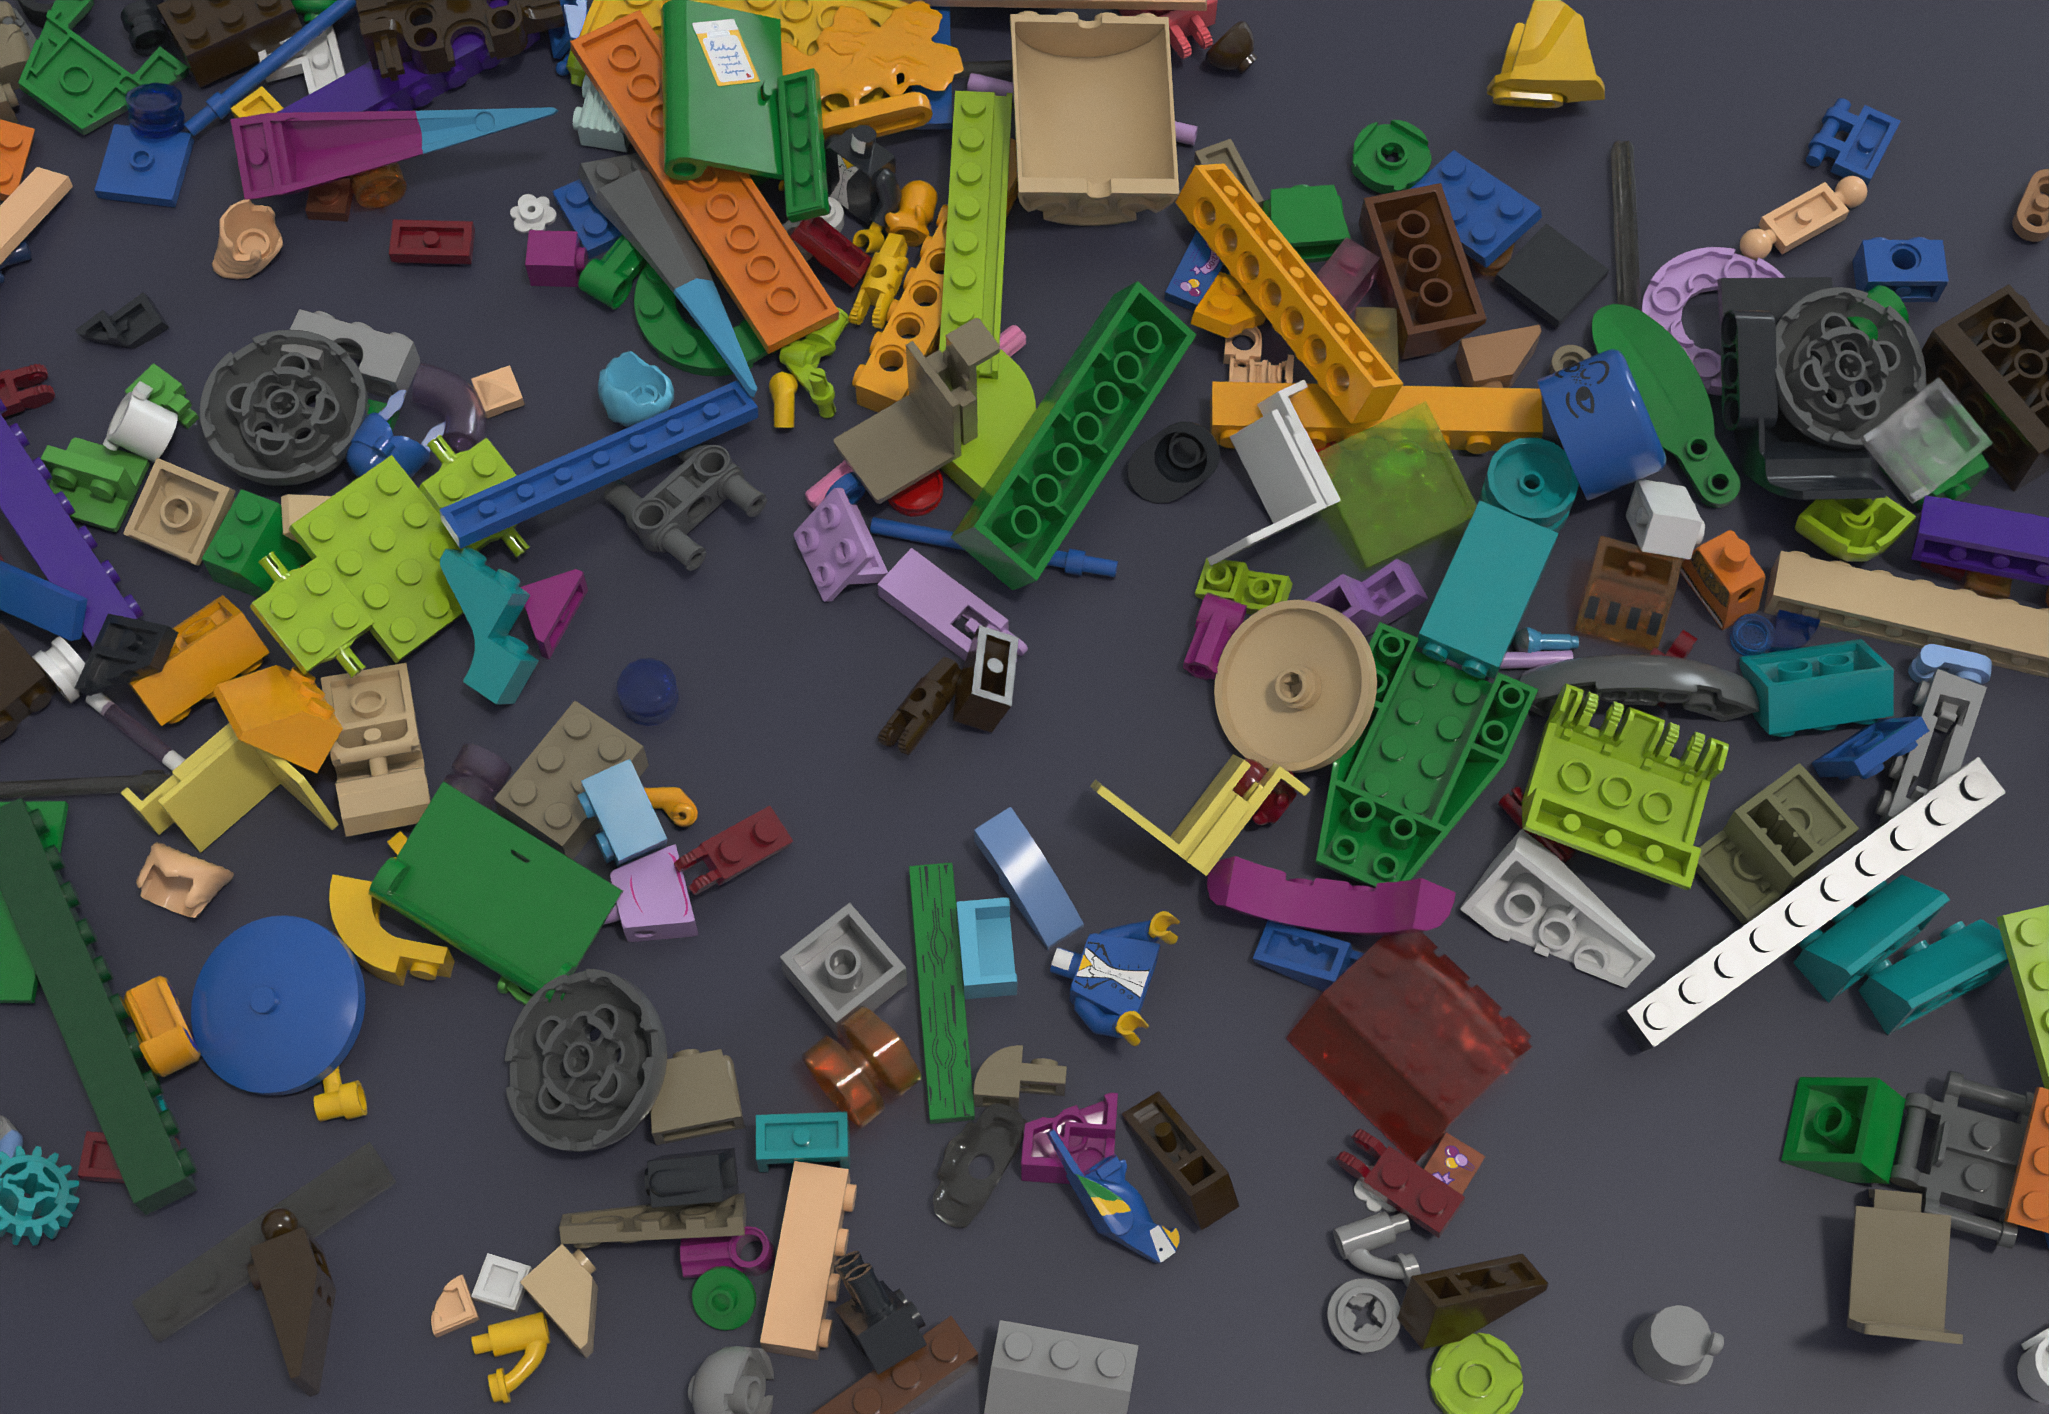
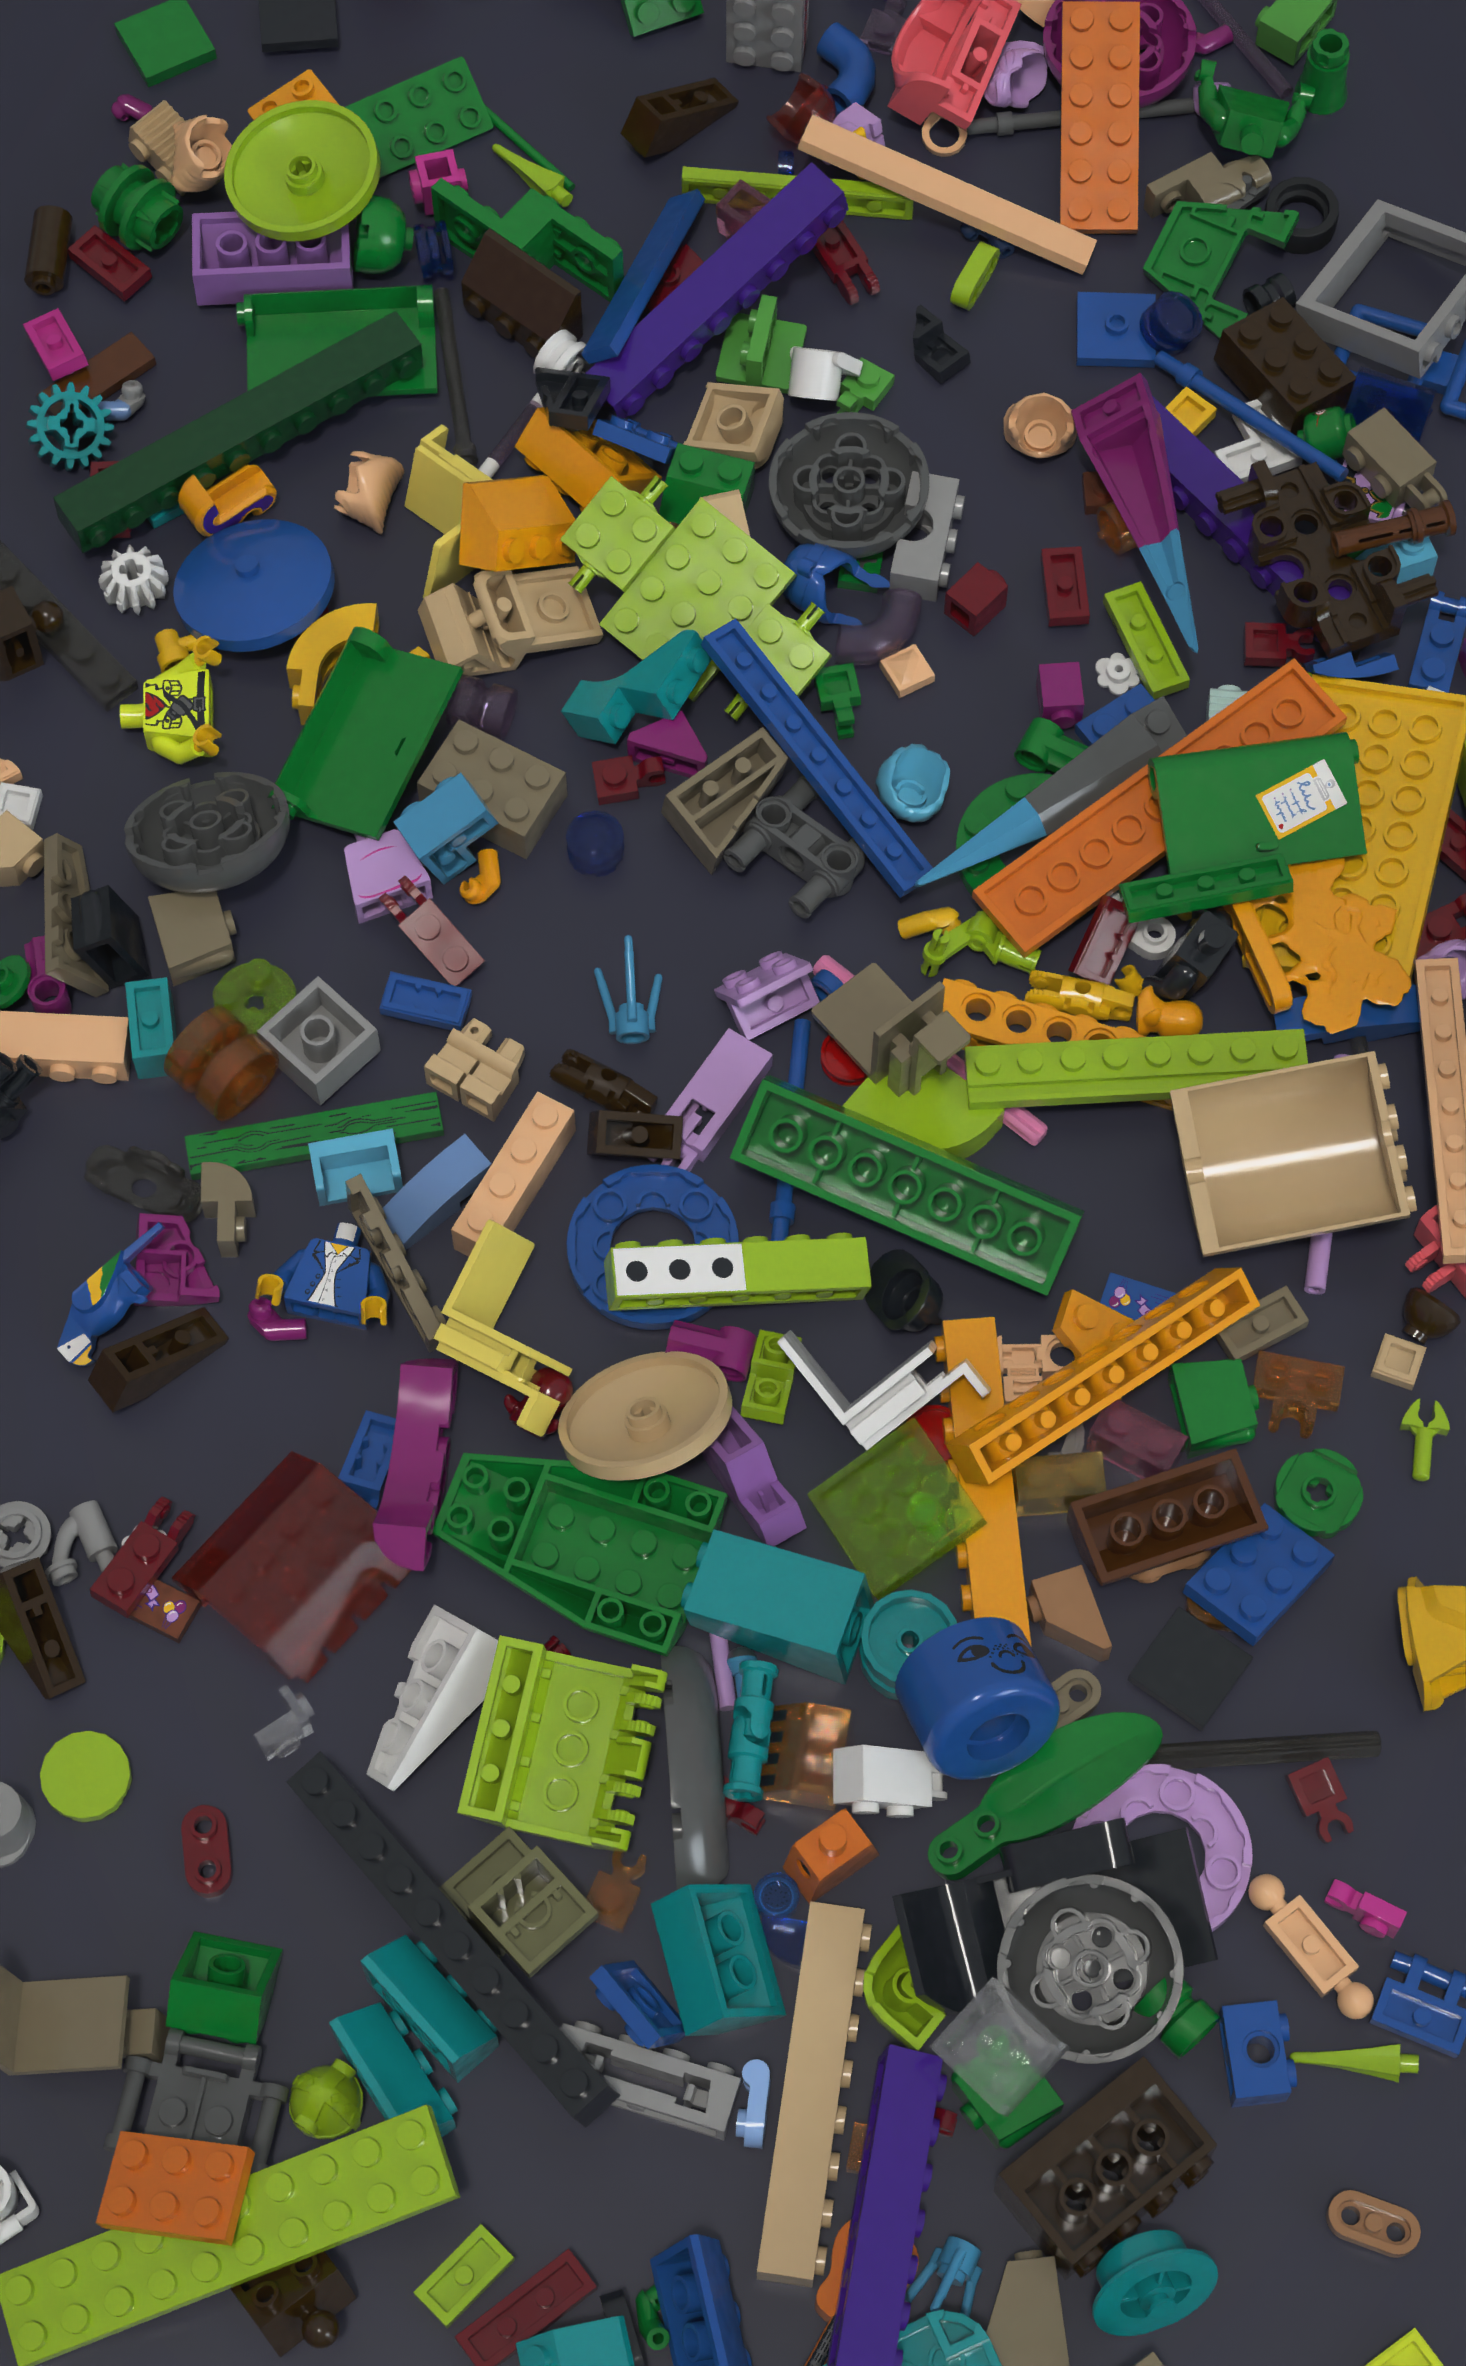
camera: 85 degrees right, 0 degrees up
none -> lime tile [40,1731,132,1823]
none -> white gear [99,544,169,616]
none -> torso [120,635,222,764]
none -> dark red plate [181,1805,233,1898]
none -> clear neon green plate [213,958,297,1044]
none -> magenta arm [247,1297,307,1341]
none -> clear bracket [254,1684,315,1761]
none -> lime helmet [289,2058,363,2139]
none -> dark tan wing [345,1174,446,1353]
none -> blue plate [379,971,472,1032]
none -> tan hips [424,1018,525,1122]
none -> light nougat brick [451,1091,576,1257]
none -> blue plate [567,1164,739,1330]
none -> clear orange plate [586,1851,647,1933]
none -> blue plate [592,415,681,464]
none -> dark red plate [592,755,666,805]
none -> dark azure plant [594,935,663,1044]
none -> lime brick [604,1233,872,1311]
none -> dark tan wedge [661,727,788,875]
none -> teal piece [723,1660,779,1802]
none -> green plate [814,663,861,740]
none -> dark red brick [944,562,1008,637]
none -> lime beam [950,241,1000,310]
none -> lime plate [1103,581,1190,699]
none -> dark red plate [1243,622,1315,667]
none -> clear orange plate [1253,1350,1345,1439]
none -> dark red plate [1285,1757,1354,1844]
none -> lime piece [1289,2044,1419,2082]
none -> dark pink plate [1324,1879,1407,1939]
none -> tan tile [1370,1333,1427,1391]
none -> lime bar [1399,1398,1450,1482]

